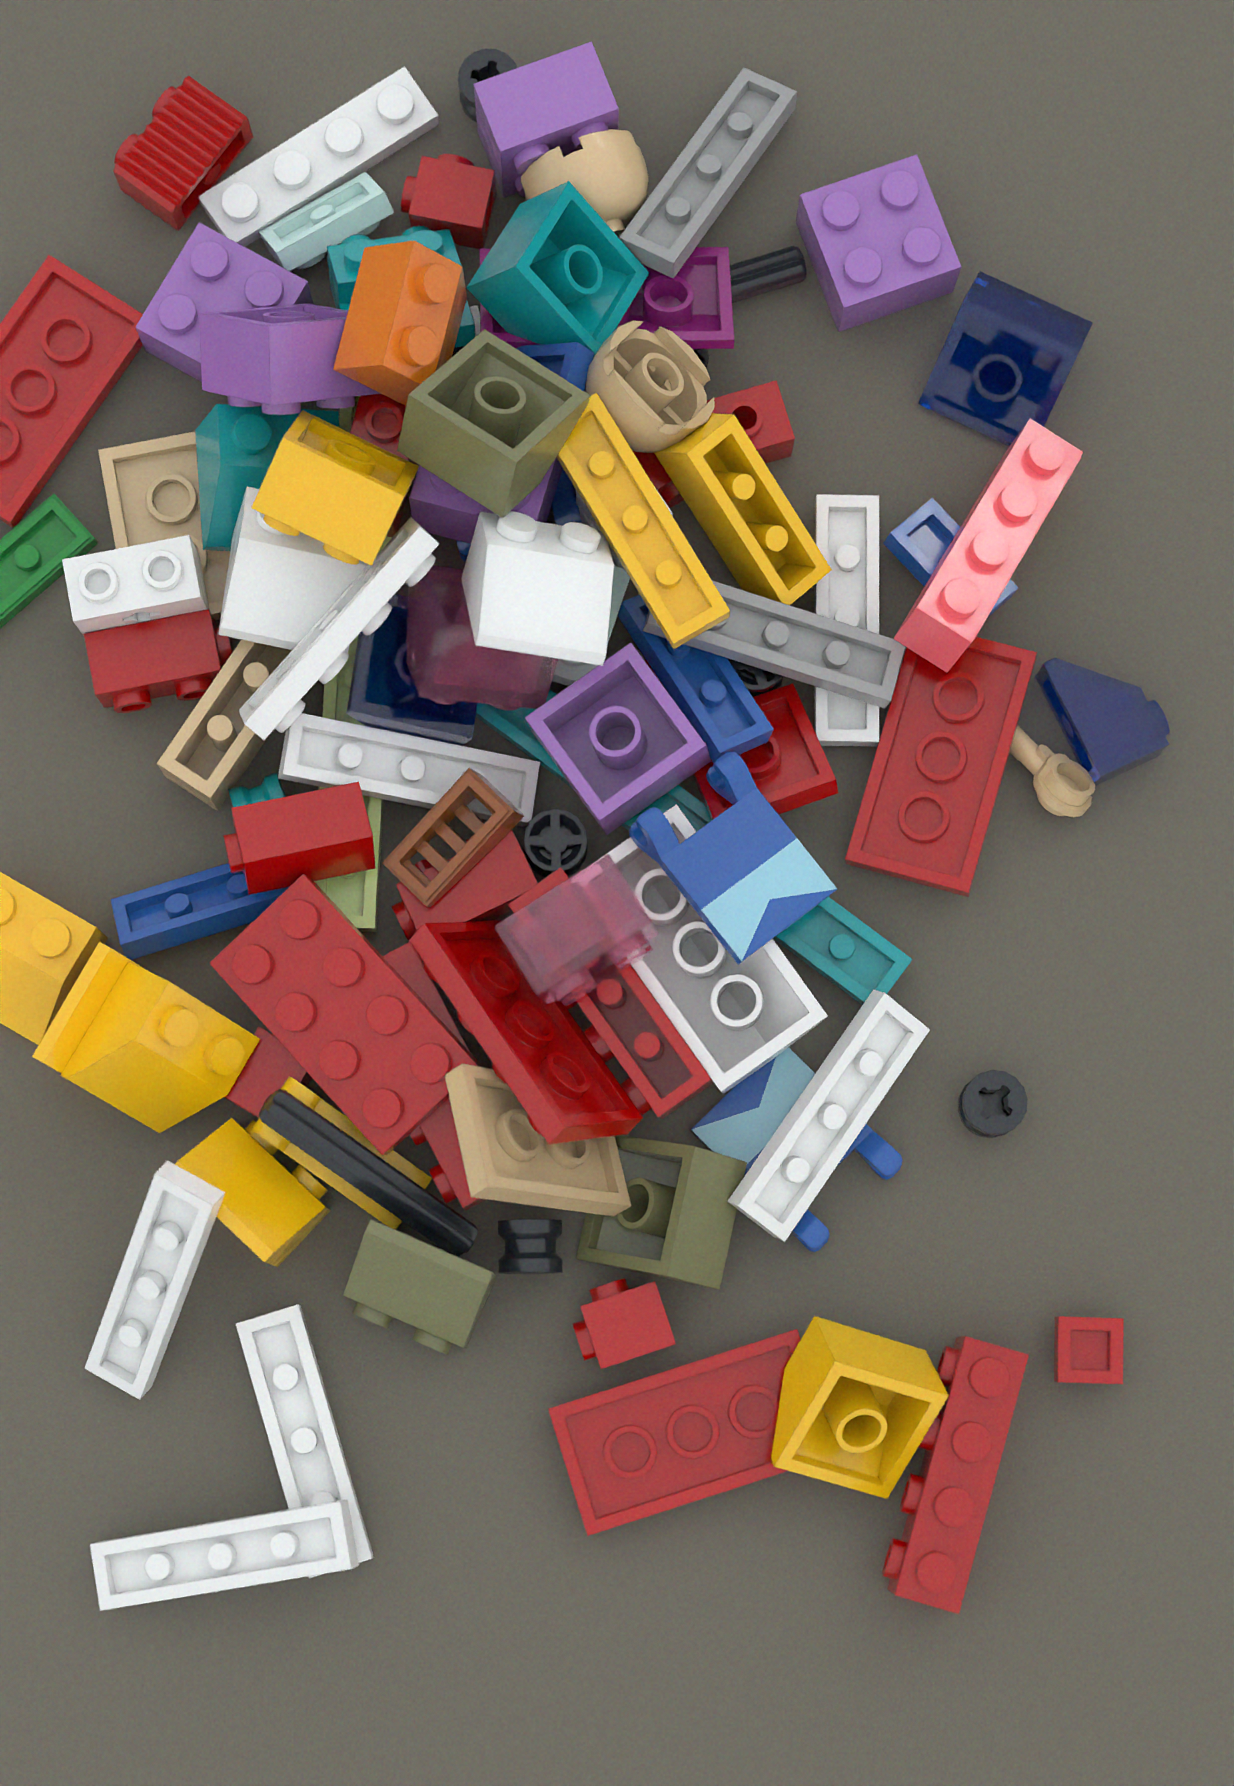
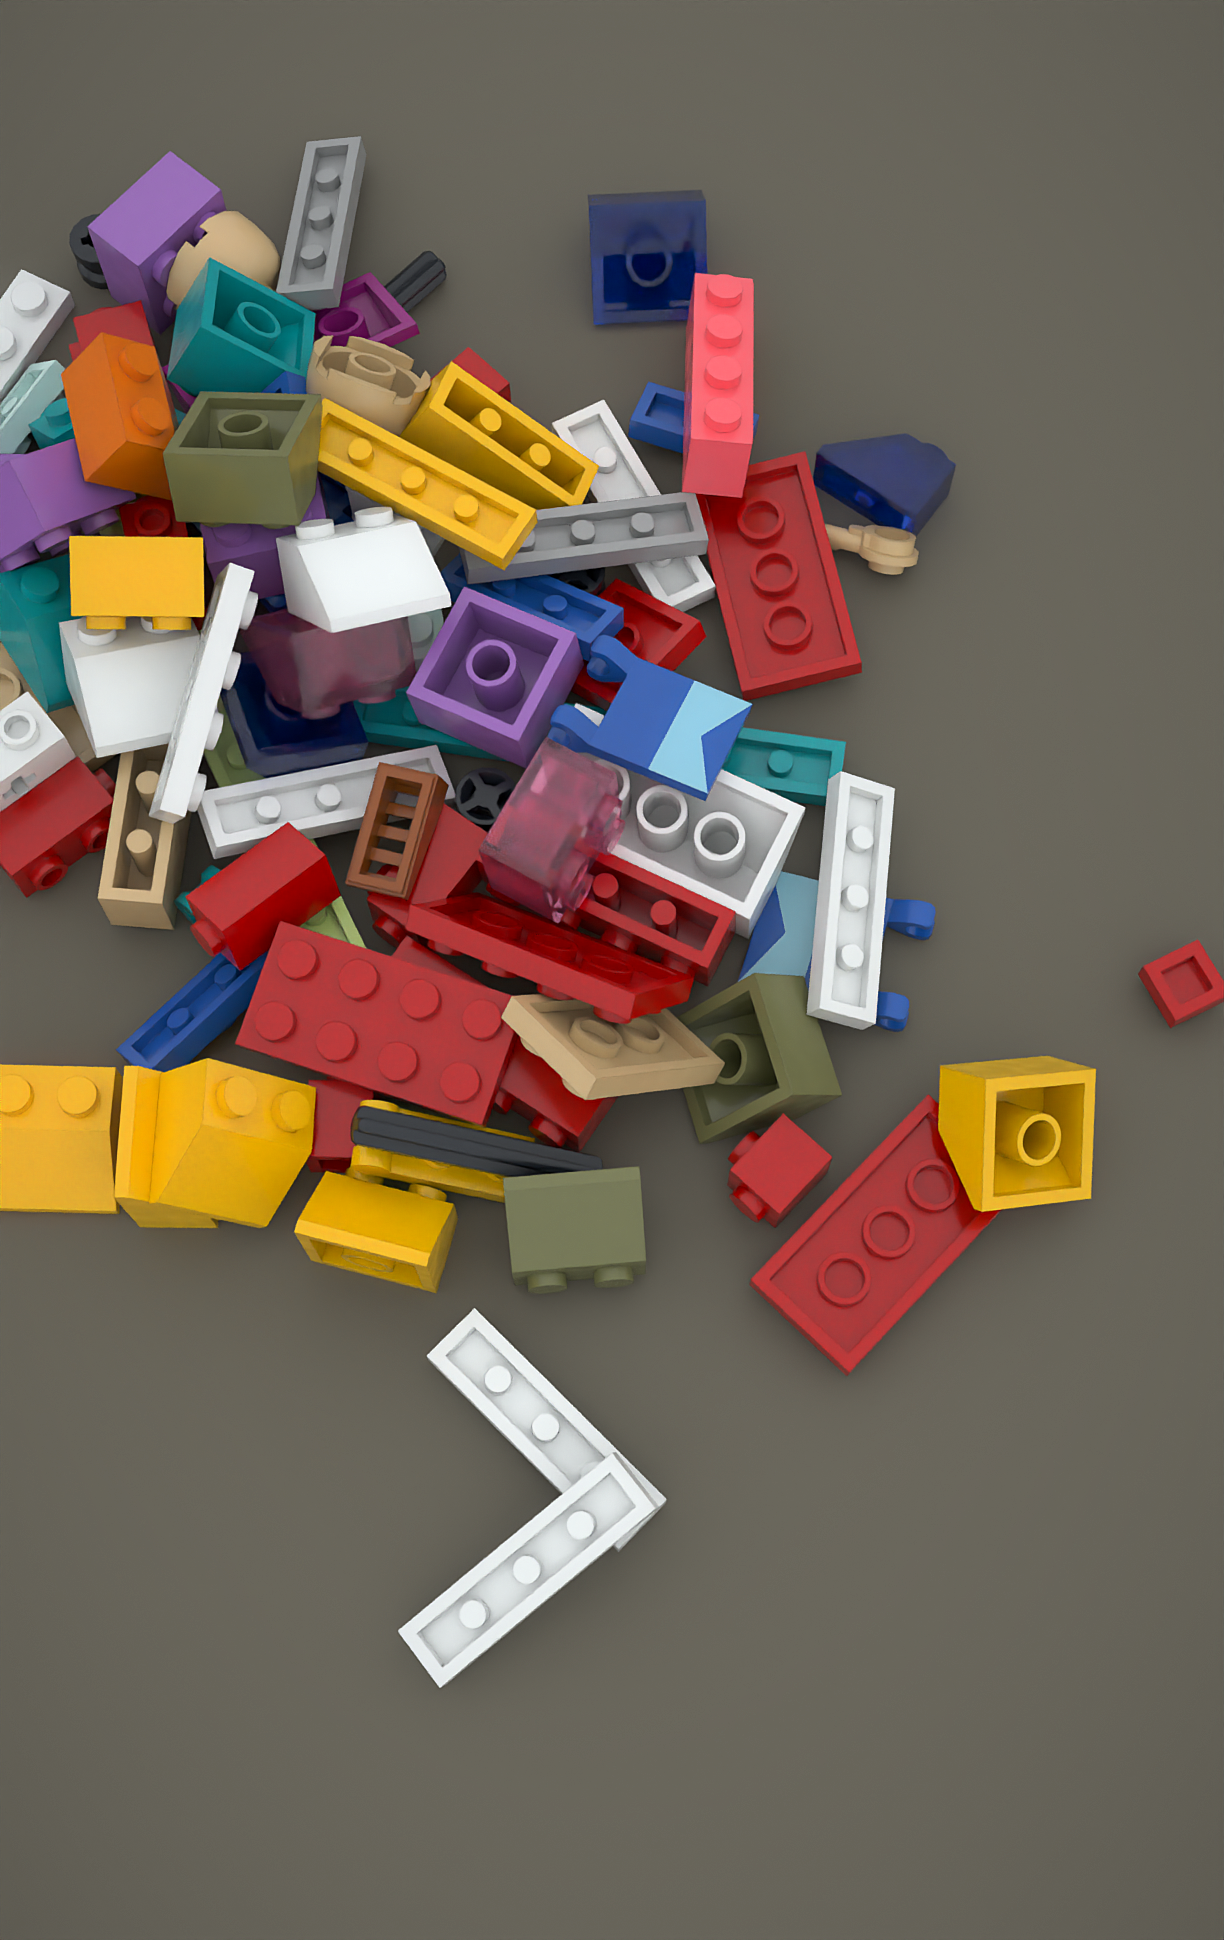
camera: 25 degrees left, 10 degrees down
white plate [84,1161,225,1400] -> none
black wheel [498,1219,563,1274] -> none
medium lavender brick [795,154,961,332] -> none
red brick [882,1336,1029,1614] -> none
black wheel [958,1070,1028,1138] -> none

